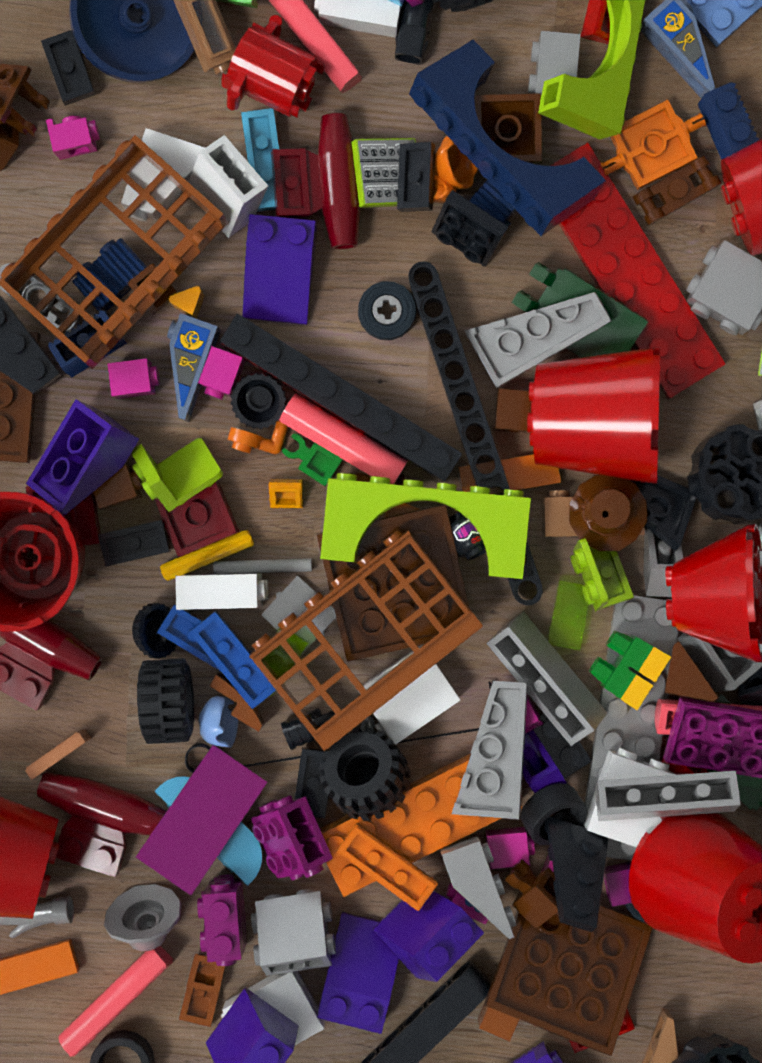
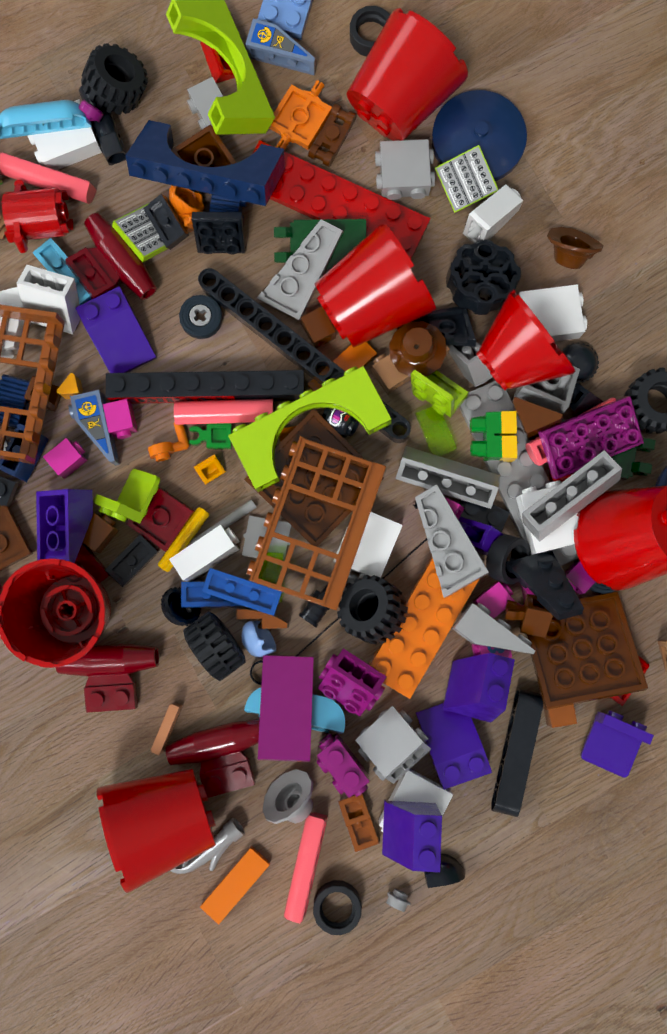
camera: 35 degrees left, 5 degrees down
black hat [231,372,286,429] -> none
black plate [295,747,329,819] -> none
orange tile [337,823,438,911] -> none
dark blue brick [698,82,760,160] -> none

